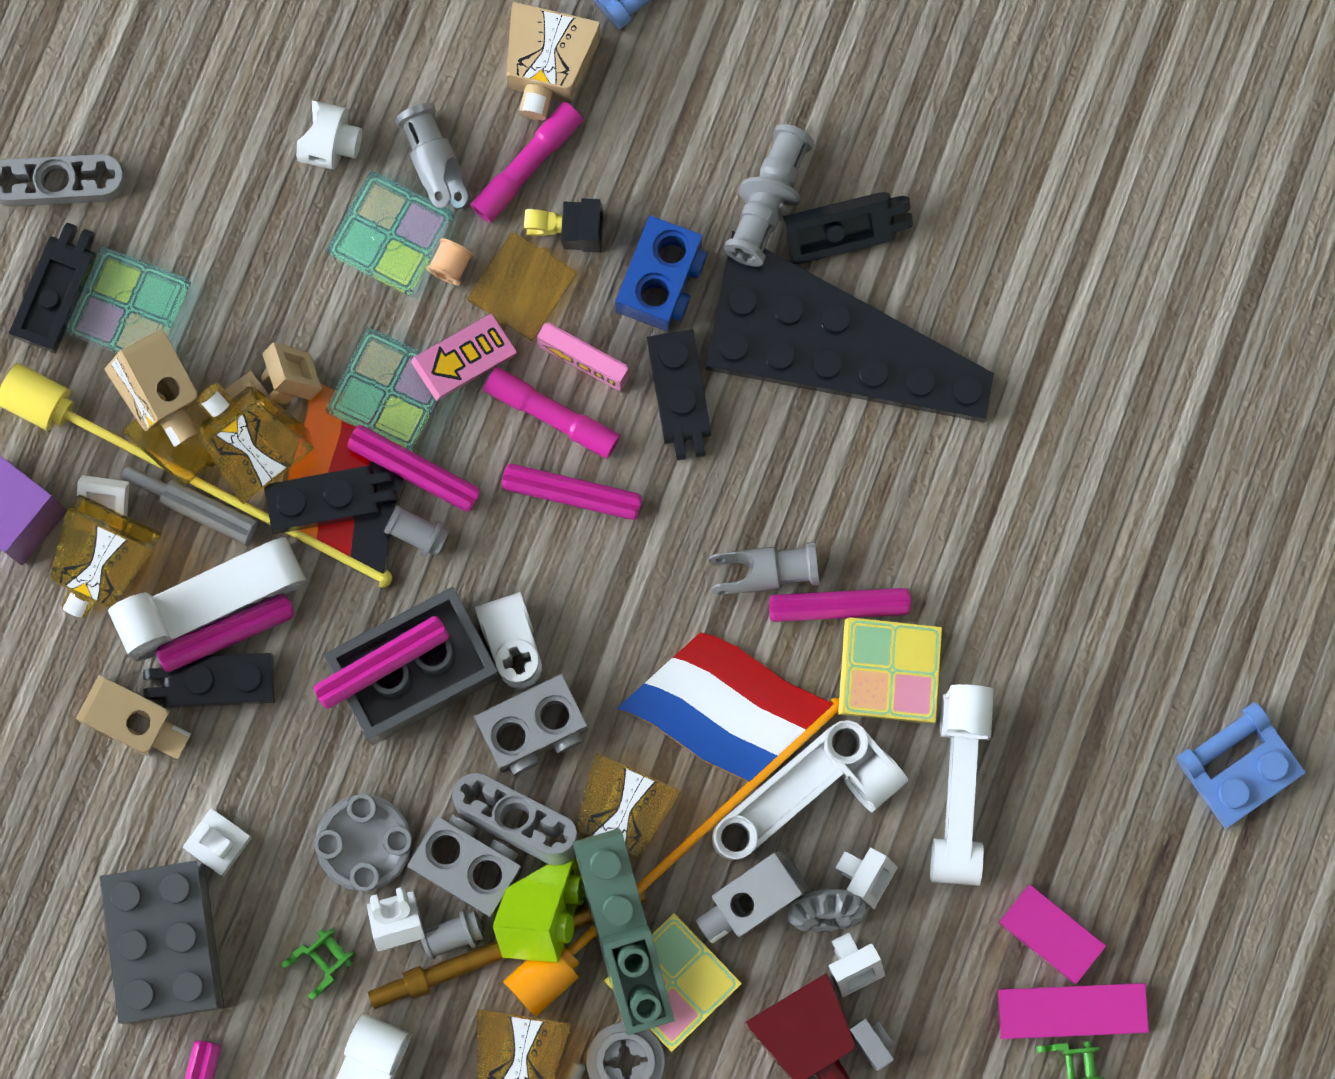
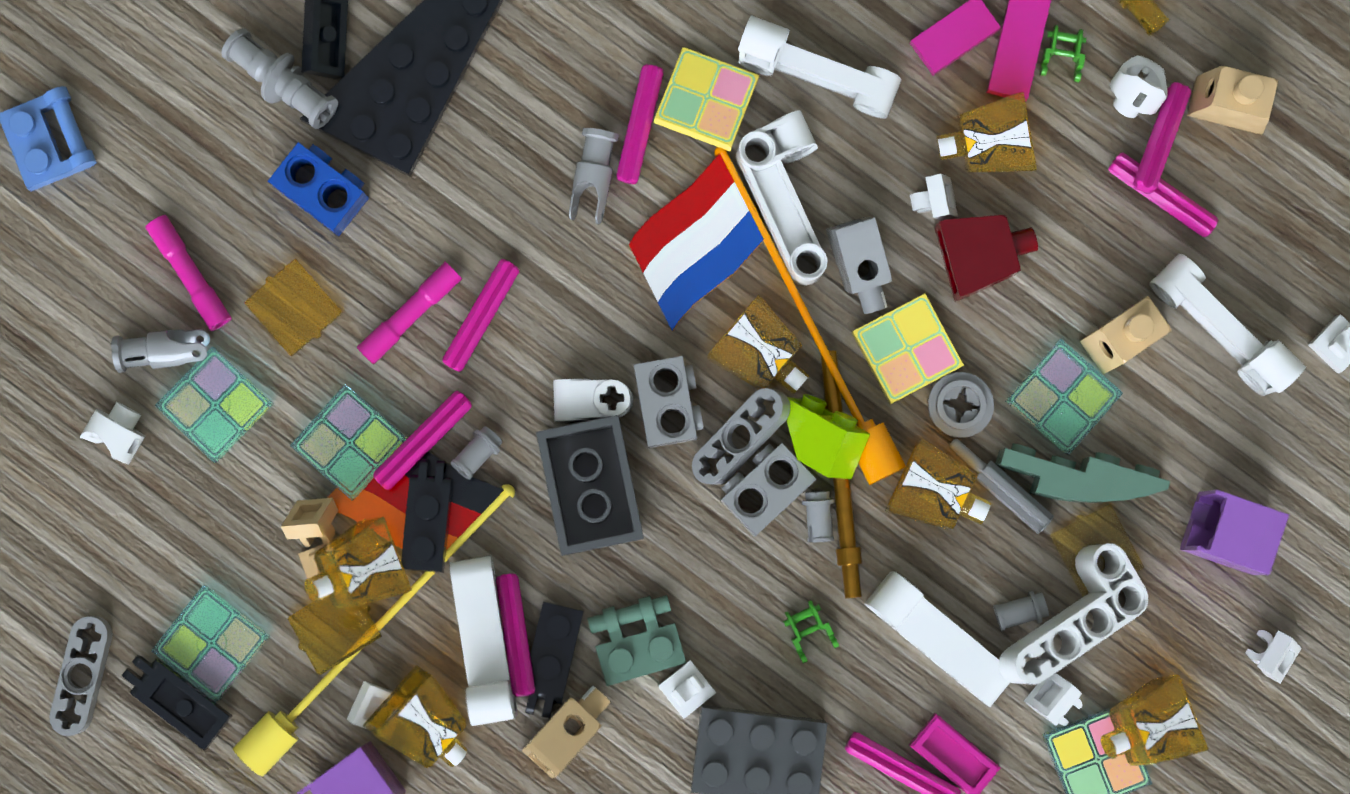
camera: 75 degrees left, 5 degrees up
tan torso [104,328,199,447] -> none
light grey axle [122,466,259,546] -> none
dark pink axle [313,616,449,709] -> none
light grey dish [314,794,412,891] -> none
white tile [366,887,425,952] -> none
bright pink tile [411,313,517,401] -> none
light nougat axle [426,238,474,286] -> none
tan torso [506,2,601,121] -> none
black piece [524,198,604,253] -> none
bright pink tile [537,322,629,392] -> none
sand green slope [572,828,675,1035] -> none
black hinge [647,329,711,461] -> none
light grey gear [787,889,866,933] -> none
white tile [836,848,898,909] -> none
light grey plate [849,1018,895,1071] -> none
none -> sand green plate [587,595,686,686]
none -> clear yellow torso [936,92,1037,172]

